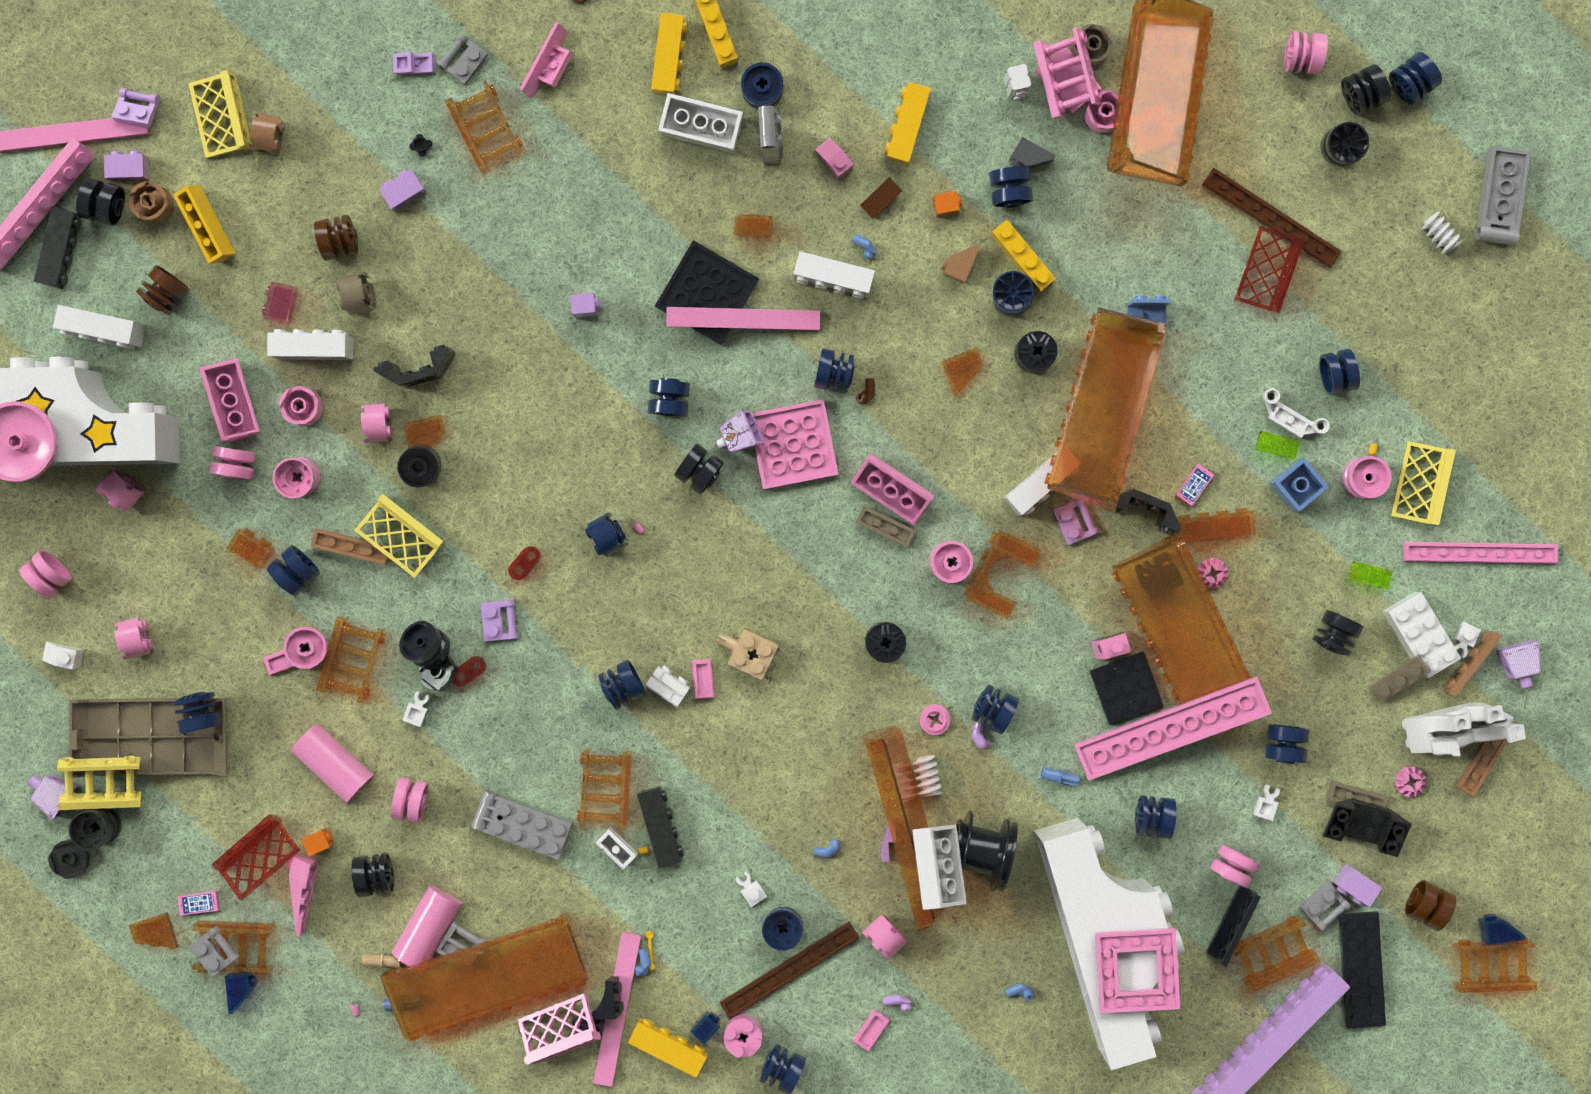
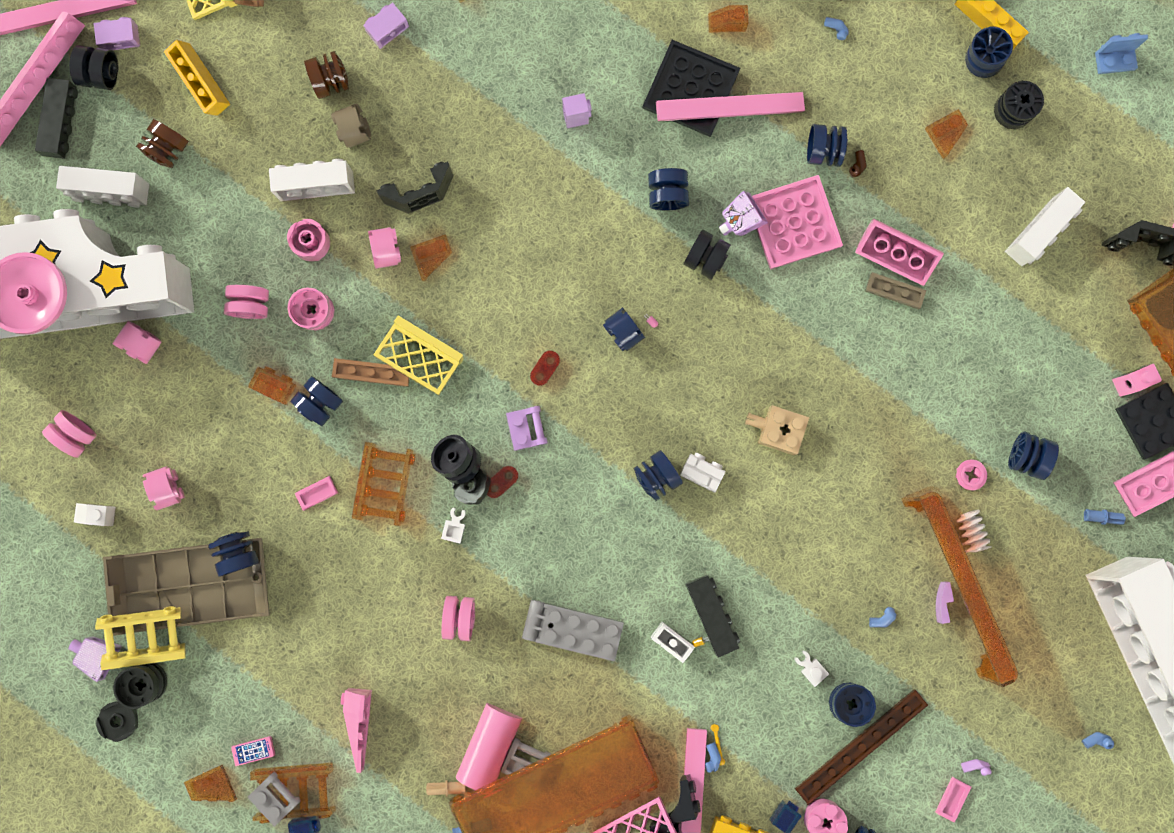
camera: 10 degrees left, 5 degrees down
medium nougat brick [128,182,175,224] -> none
bright pink brick [199,358,260,443] -> none
clear red fence [212,814,300,901] -> none
clear pink piece [262,281,298,326] -> none
bright pink wheel [283,627,327,669] -> none
bright pink brick [290,723,374,804] -> none
orange brick [301,828,334,857] -> none
black wheel [351,852,394,898] -> none
black wheel [397,444,441,488] -> none
clear orange fence [577,748,632,829] -> none
bright pink tile [692,659,714,699] -> none
white brick [794,251,875,300] -> none
bright pink brick [862,913,908,960] -> none
black wheel [865,621,906,663] -> none
white brick [912,824,967,910] -> none
bright pink wheel [929,541,973,583] -> none
medium nougat slope [941,245,980,284] -> none
black wheel [956,810,1018,892] -> none
clear orange arch [963,530,1041,619] -> none
lavender arm [971,721,990,749] -> none
clear orange windscreen [1044,307,1167,512] -> none
lavender plate [1052,497,1099,545] -> none

